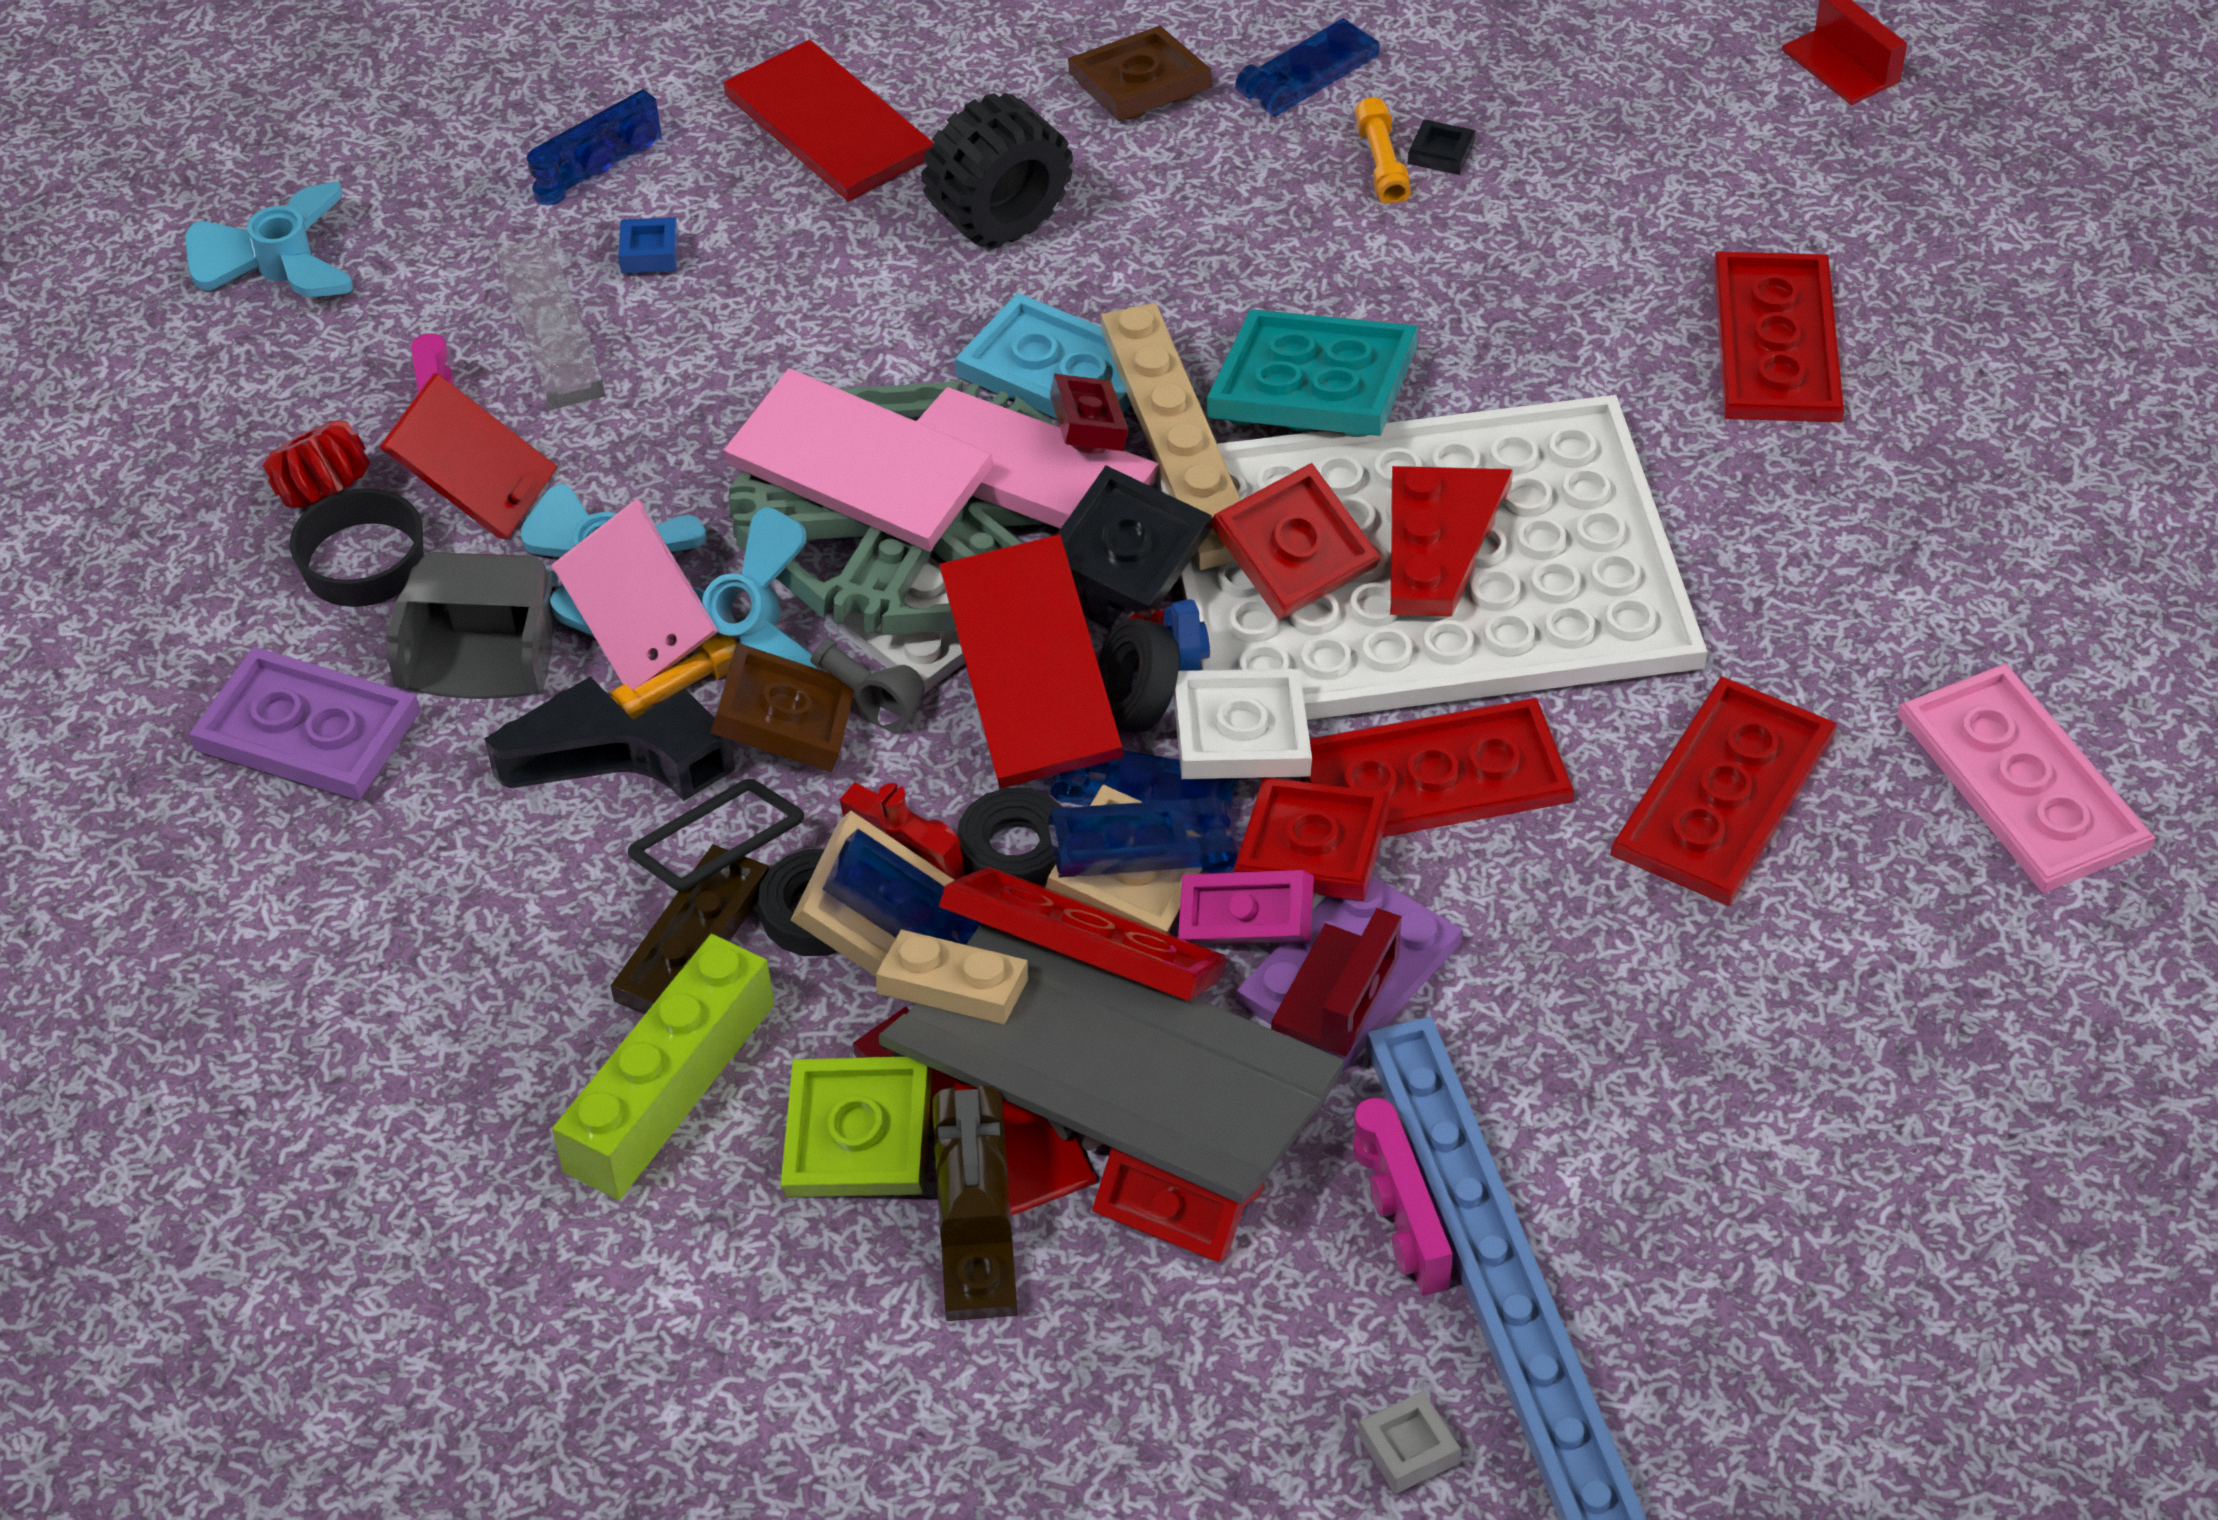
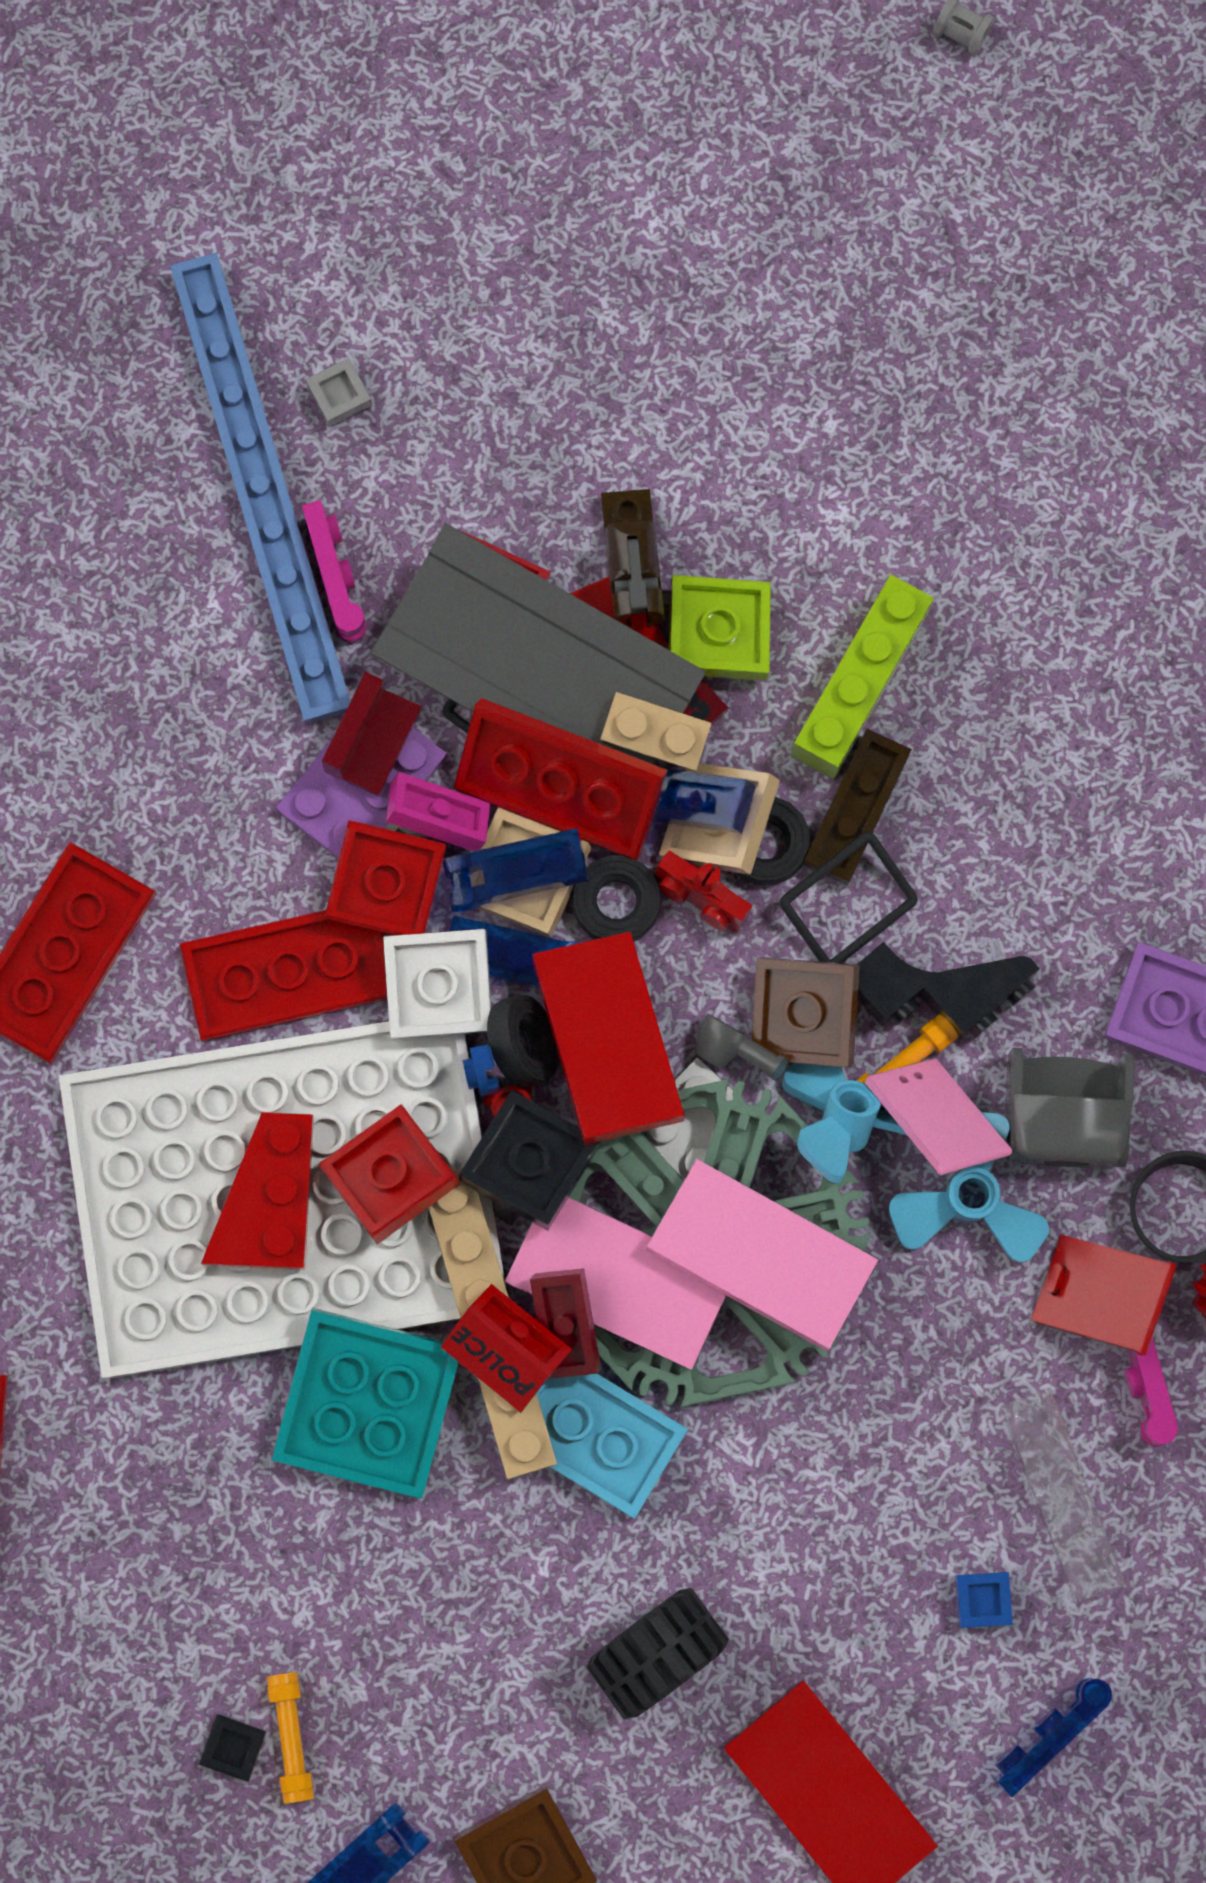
camera: 175 degrees right, 30 degrees up
none -> red panel [441,1284,572,1413]

